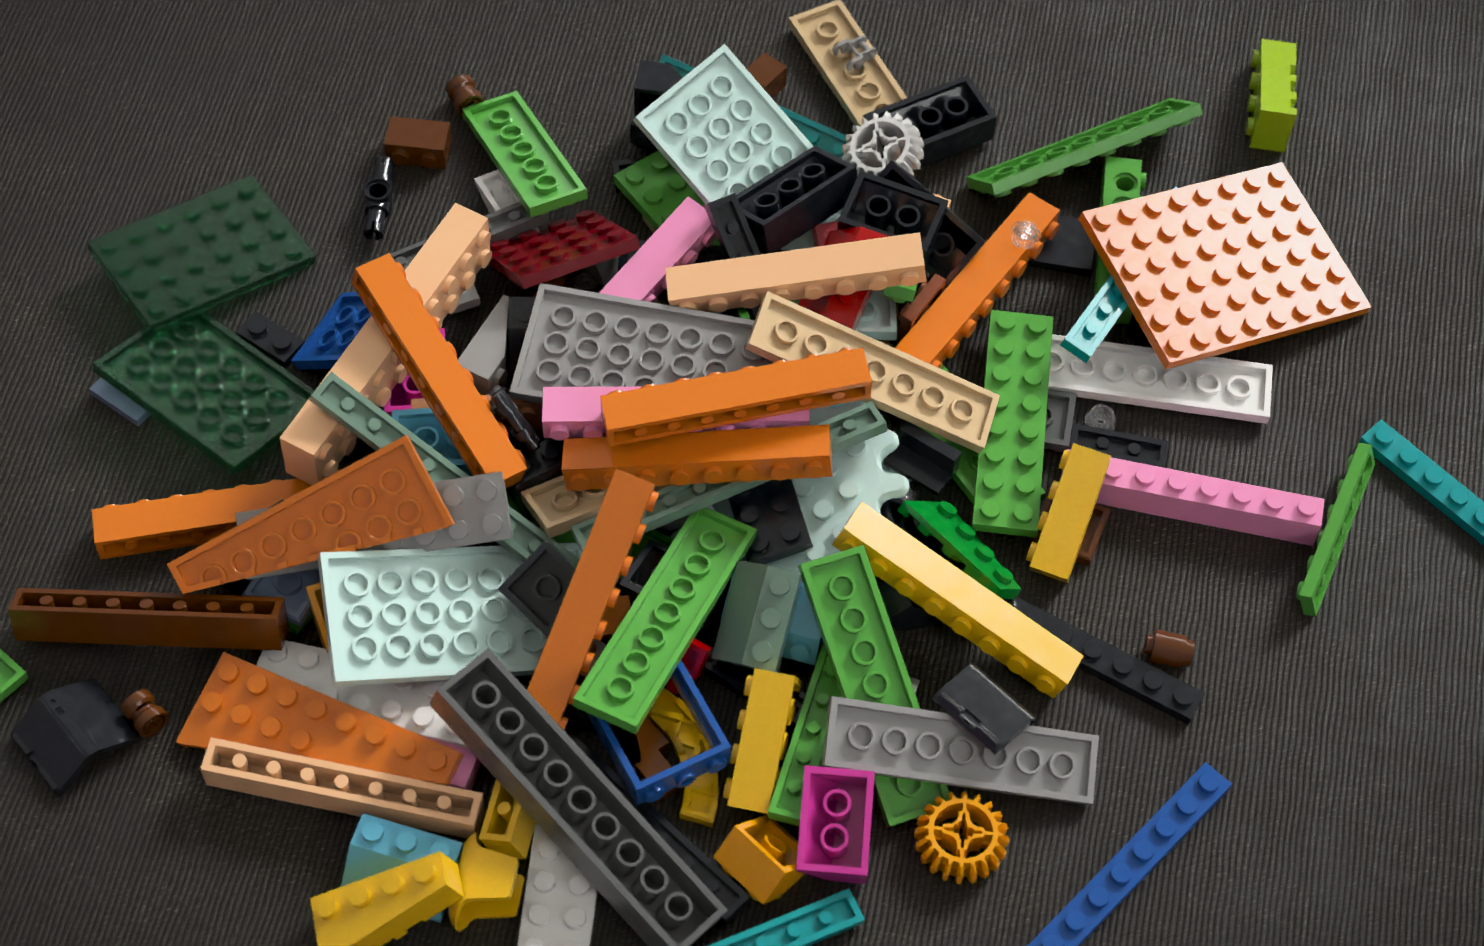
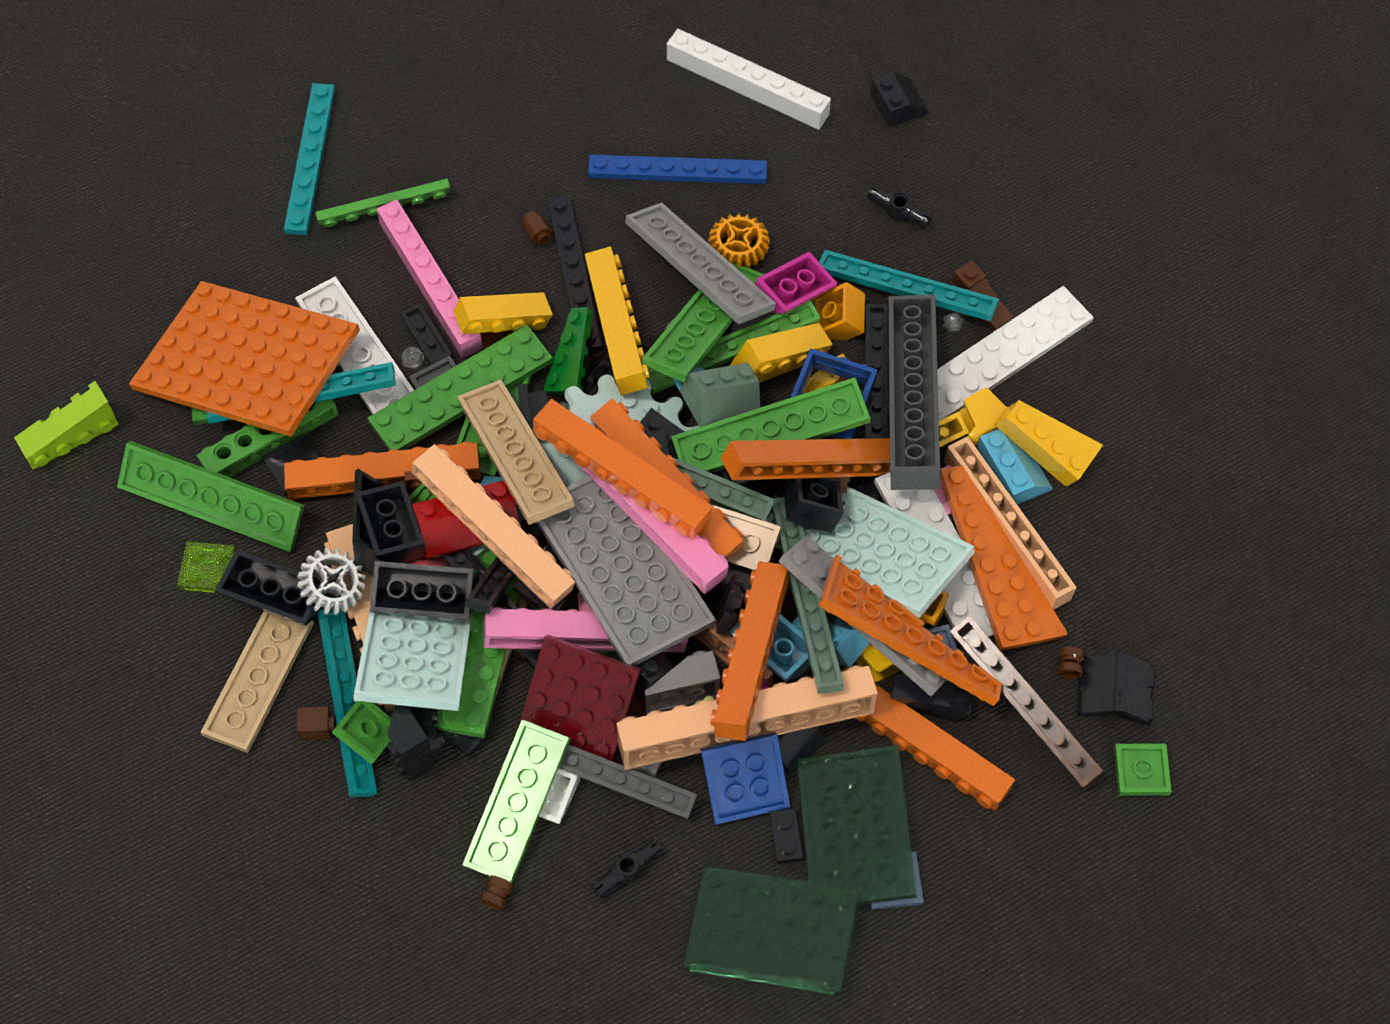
camera: 130 degrees left, 5 degrees up
reddish brown brick [384,116,452,169] -> none
light grey piece [832,35,877,72] -> none
black piece [932,664,1039,755] -> none
clear plate [1011,221,1041,249] -> none
none -> clear neon green plate [177,541,236,593]

